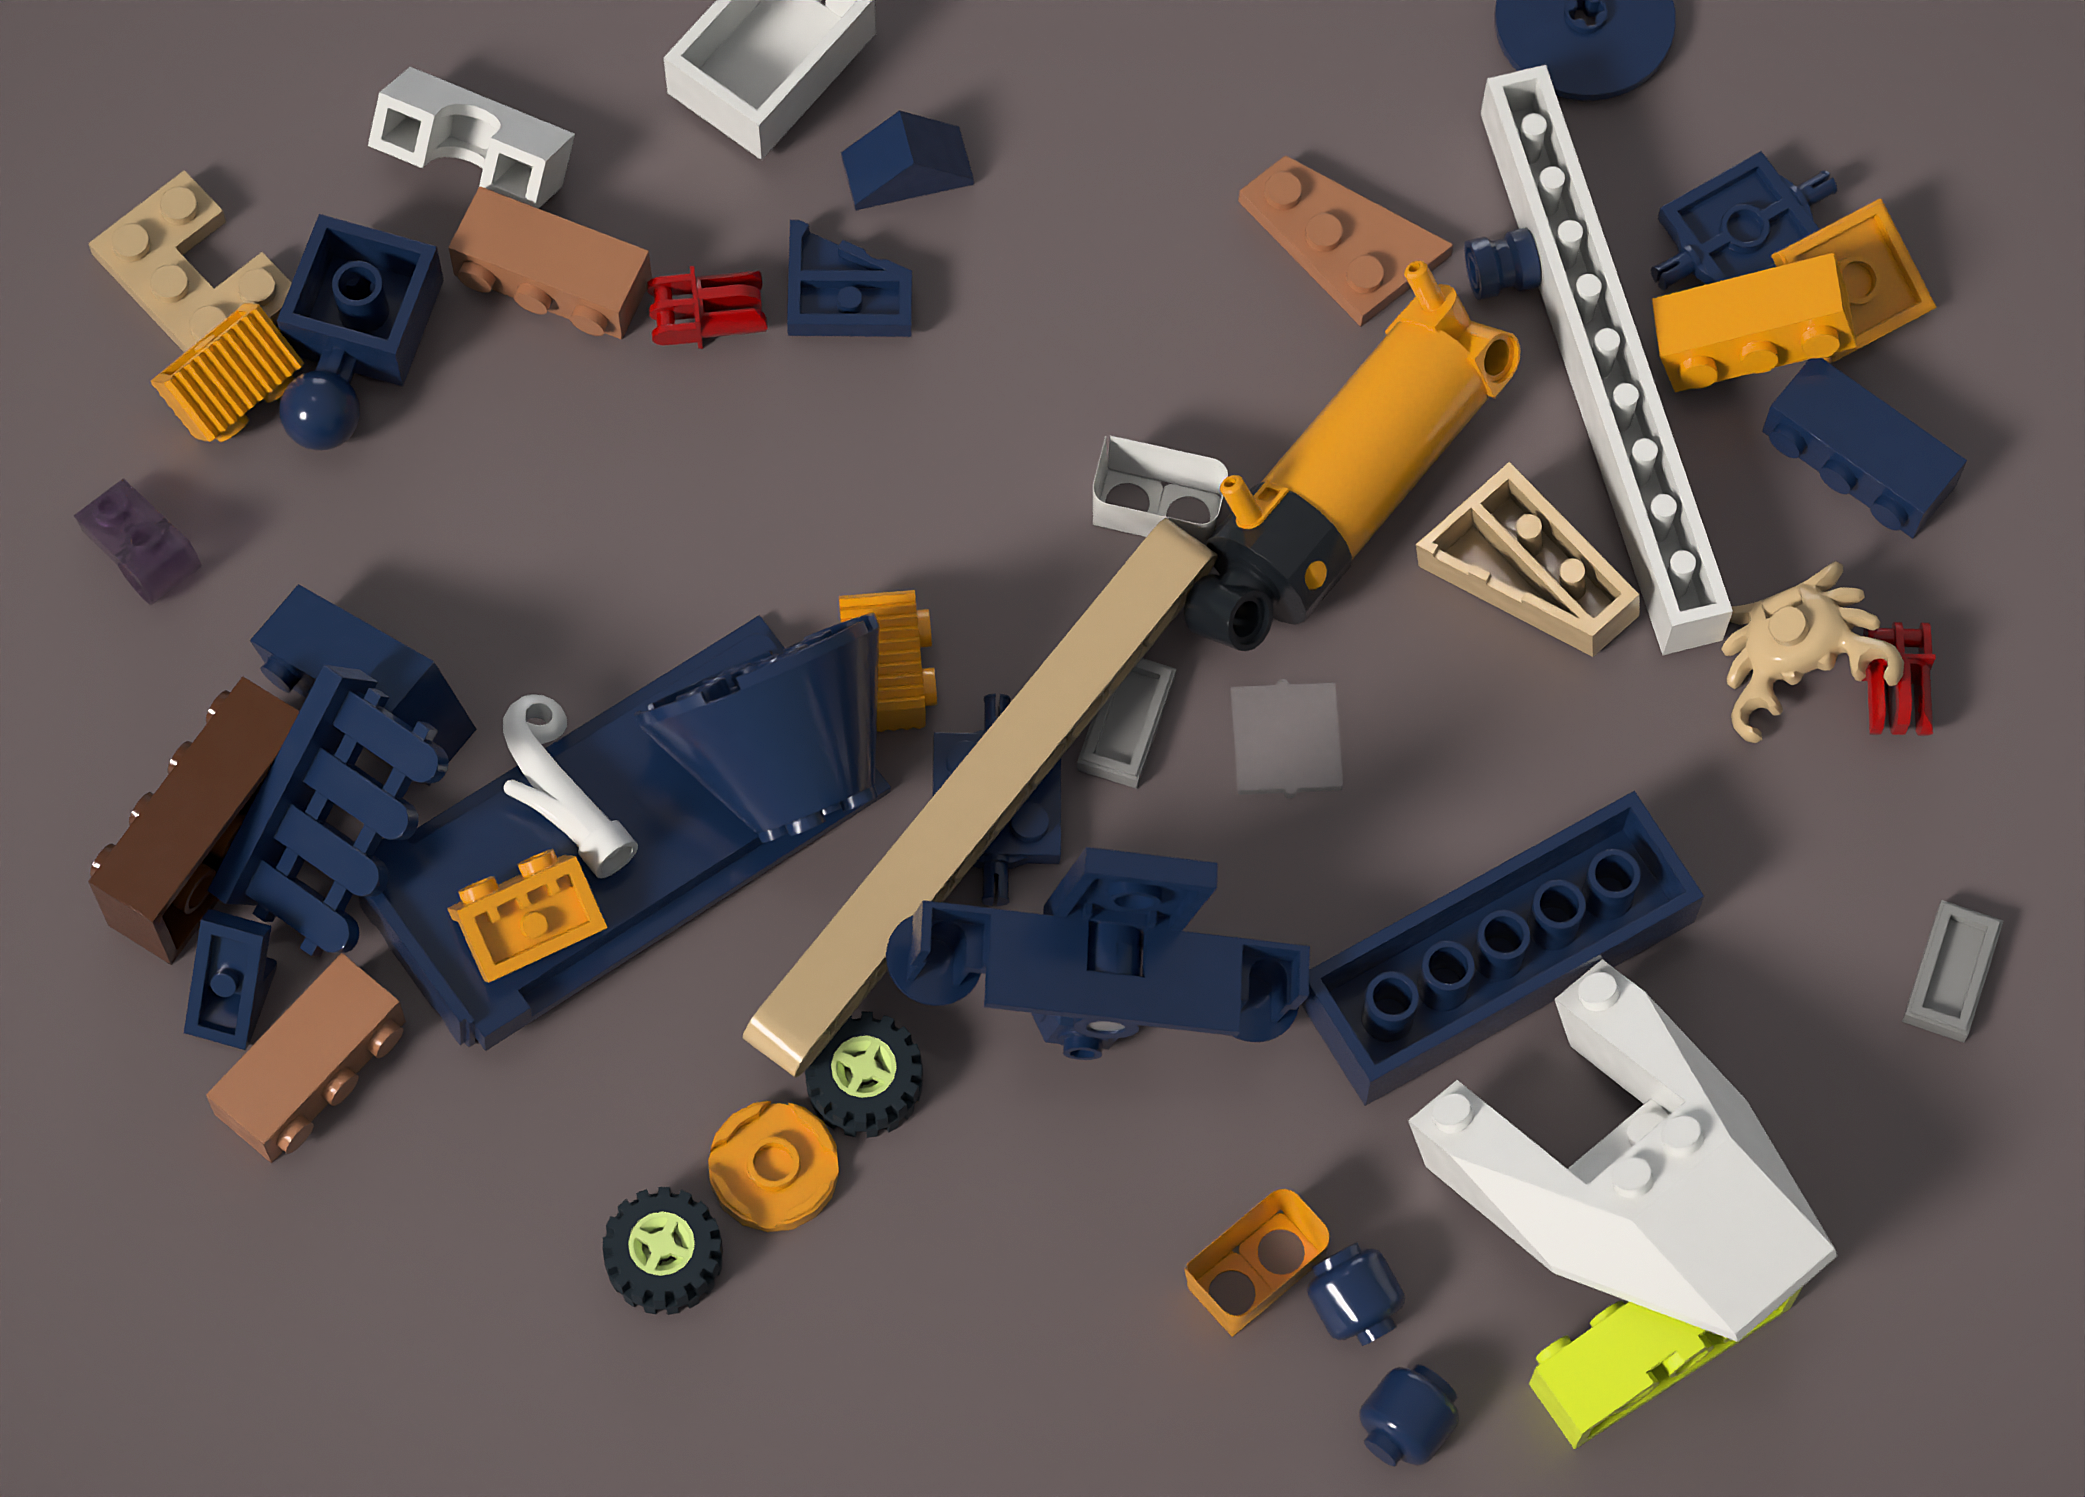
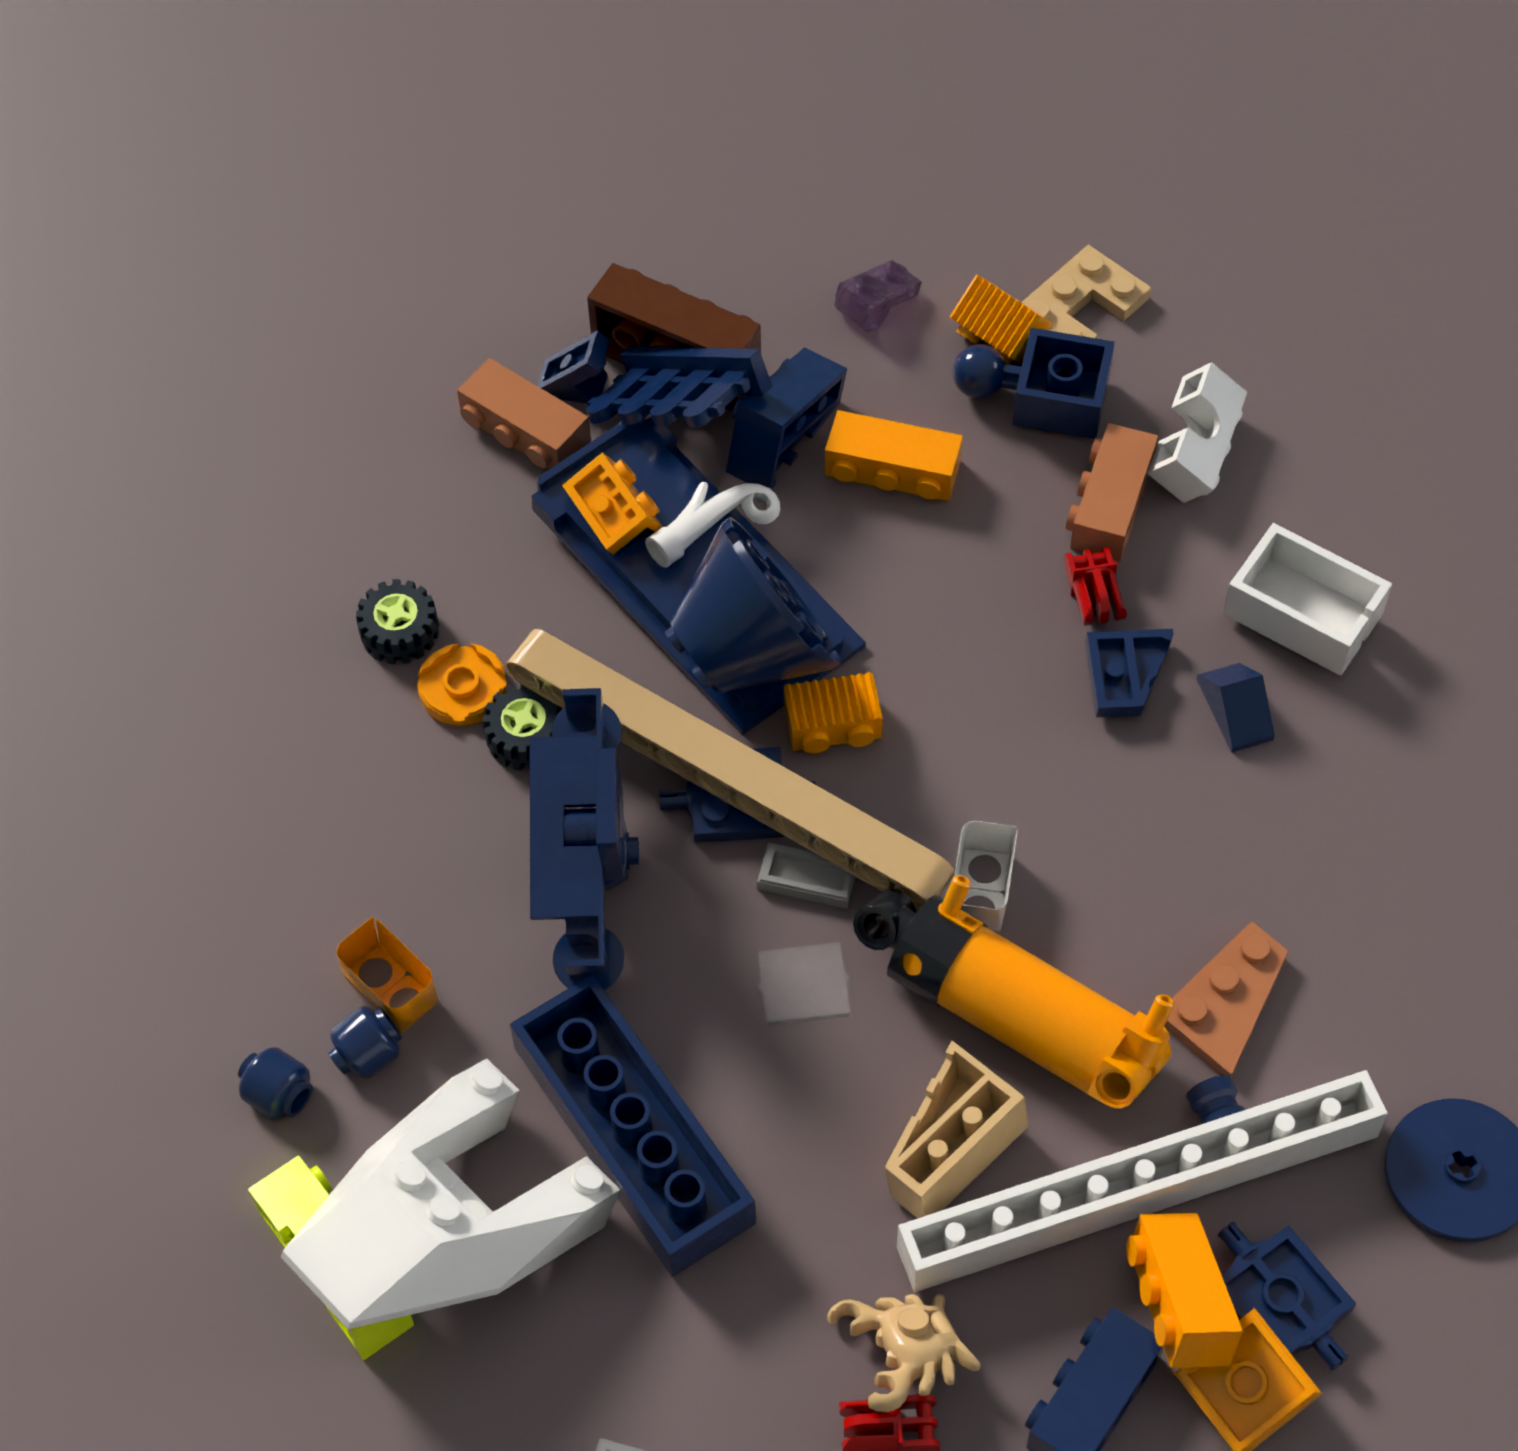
camera: 90 degrees right, 10 degrees down
none -> light orange brick [825,410,963,502]

